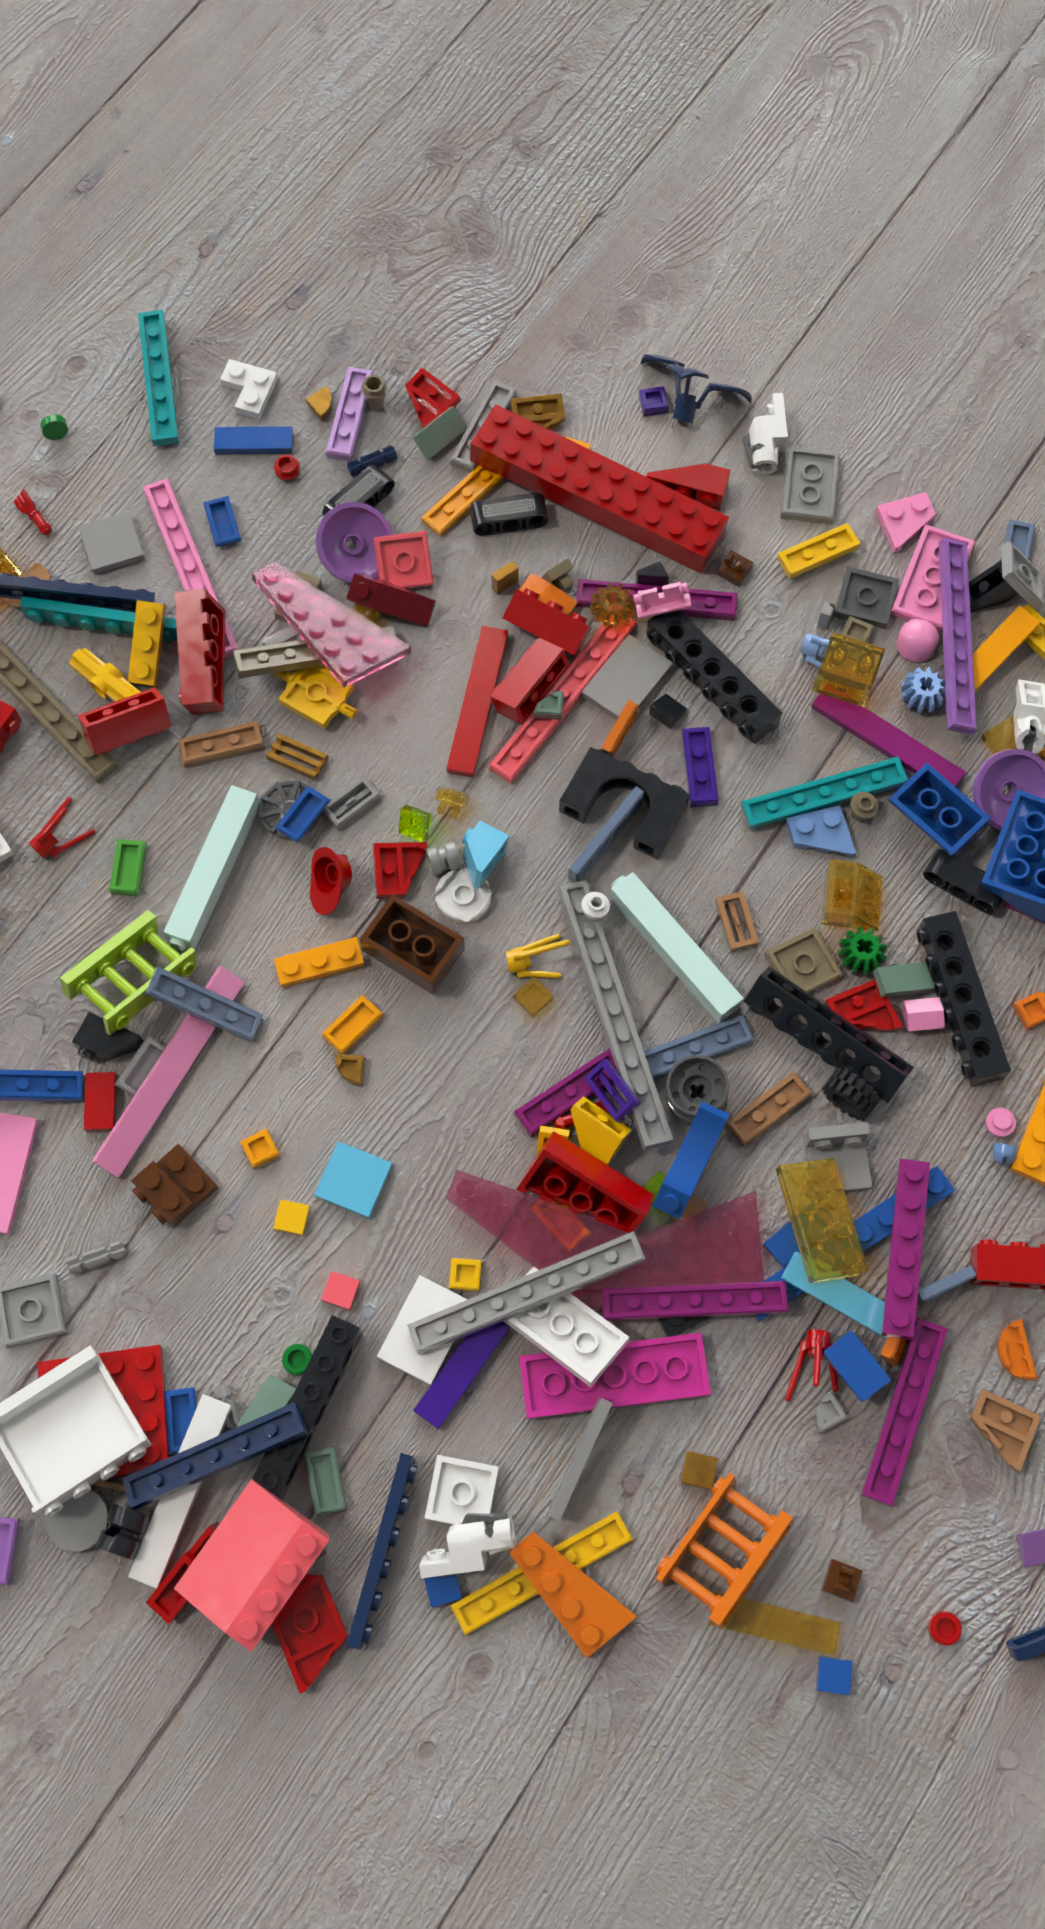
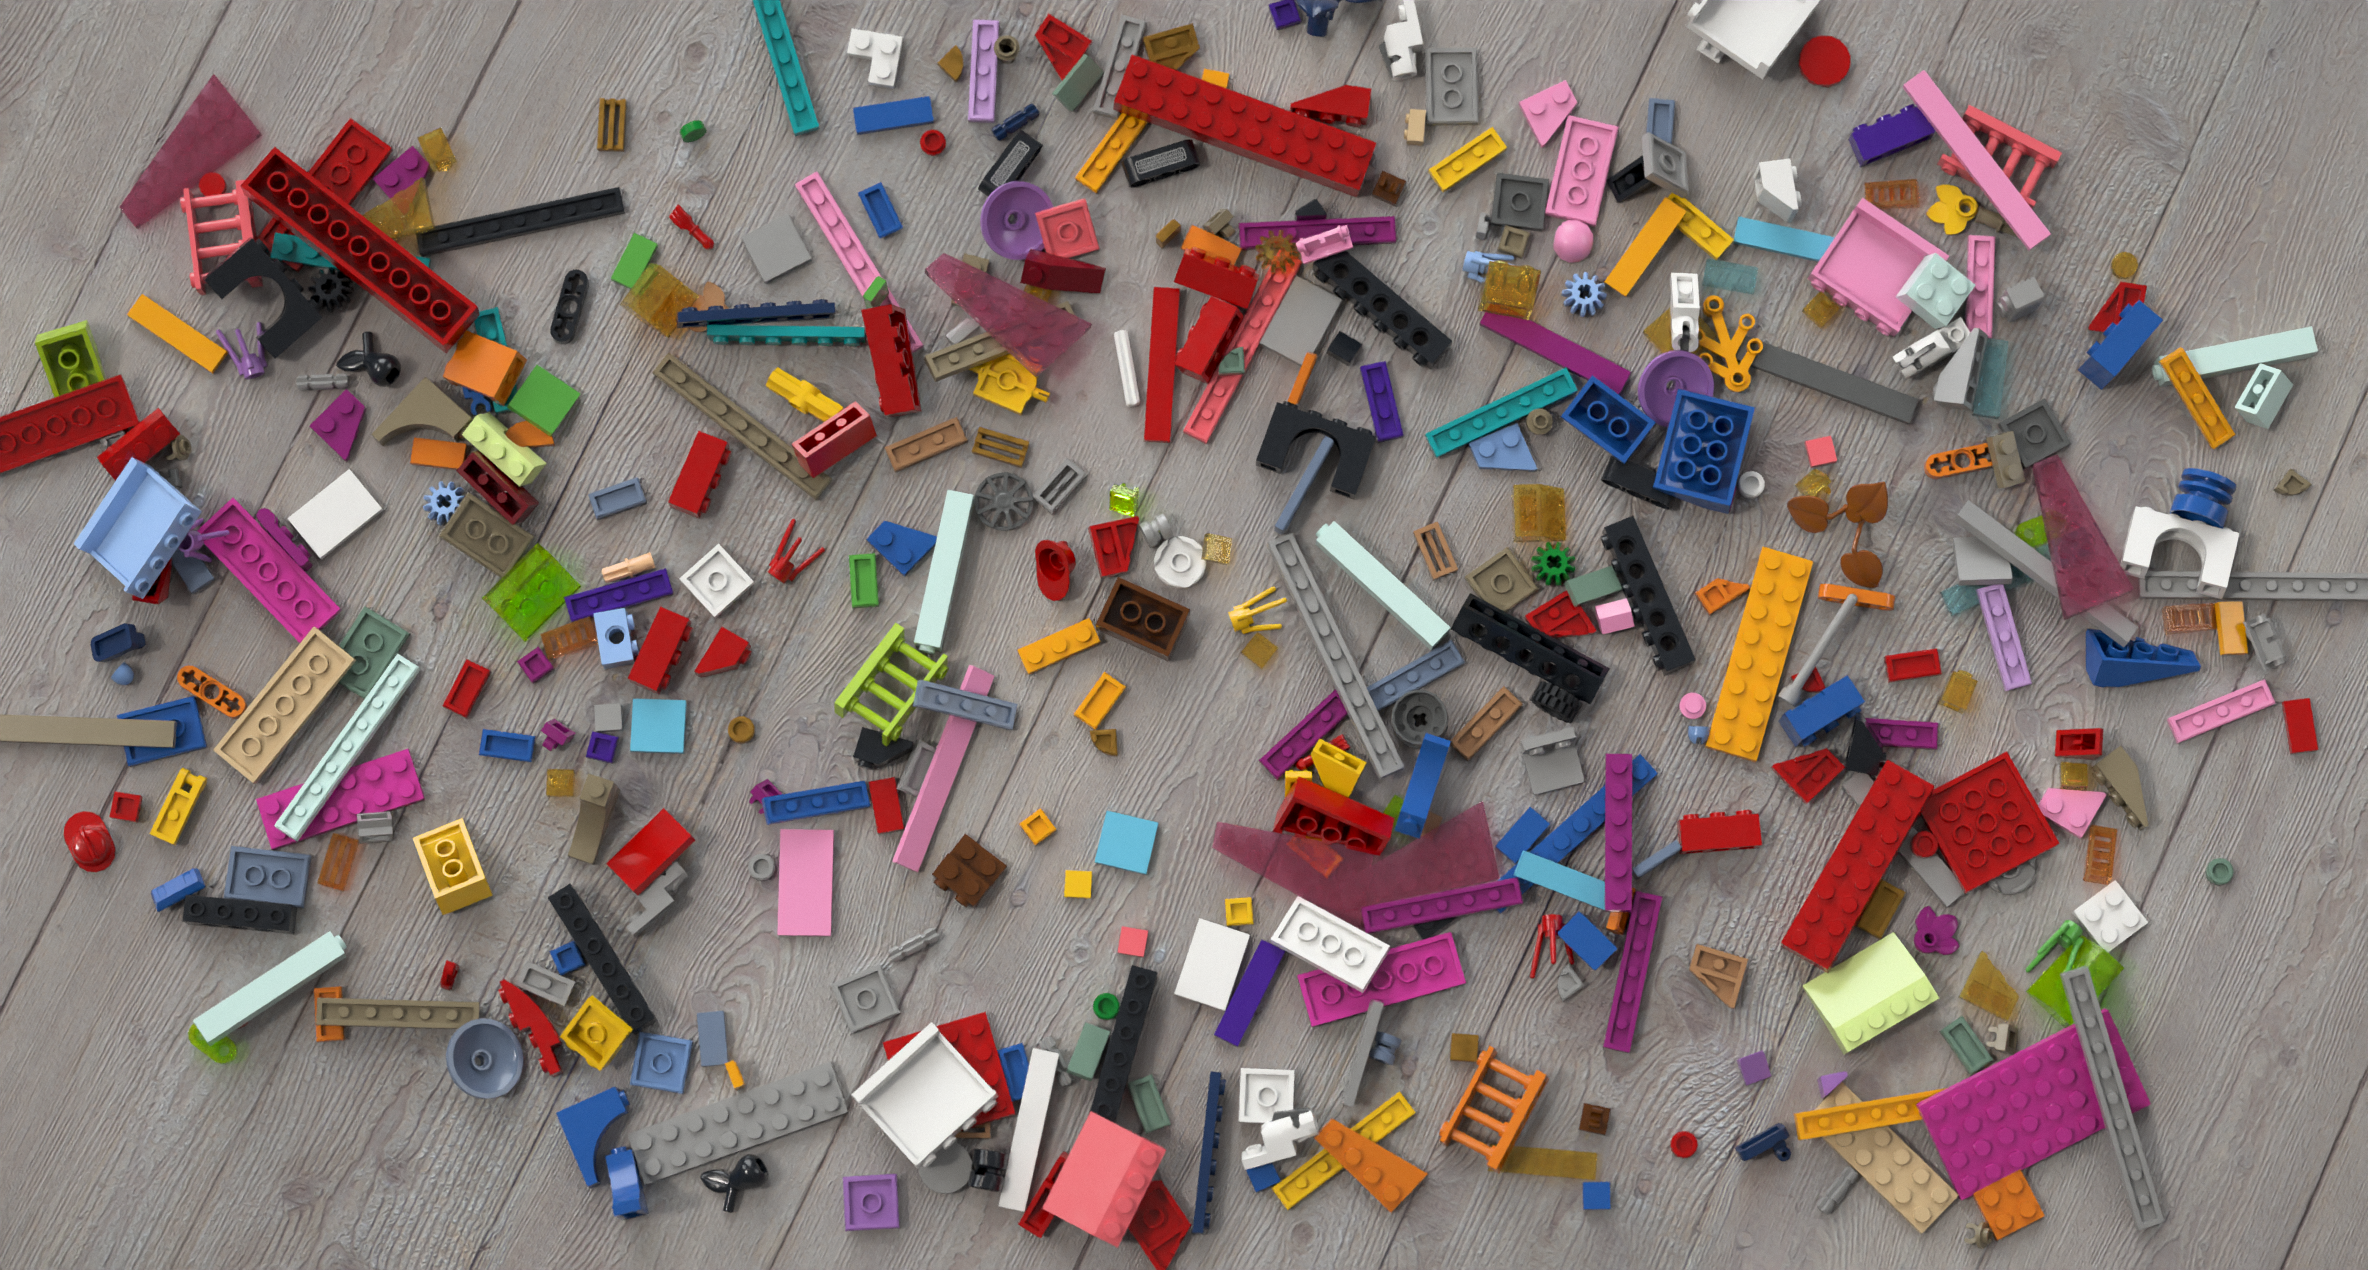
camera: 10 degrees left, 10 degrees up
dark blue plate [122,1402,308,1510] -> none
yellow plate [128,600,166,686] -> none
blue tile [275,786,331,843] -> none
light grey tile [407,1231,646,1355] -> none
clear yellow tile [435,786,470,819] -> none
medium azure slope [462,821,509,890] -> none
white plate [581,892,610,920] -> none
dark purple tile [584,1059,641,1123] -> none
clear yellow plate [776,1158,869,1284] -> none
medium lavender tile [939,537,977,735] -> none
orange tile [997,1319,1038,1381] -> none
none -> bright green tile [863,276,889,309]
none -> blue wing [866,520,937,577]
none -> white axle [1114,330,1140,407]
none -> clear yellow tile [1201,533,1232,565]
none -> sand blue wheel [1368,1031,1402,1066]
none -> tan piece [1404,109,1426,146]

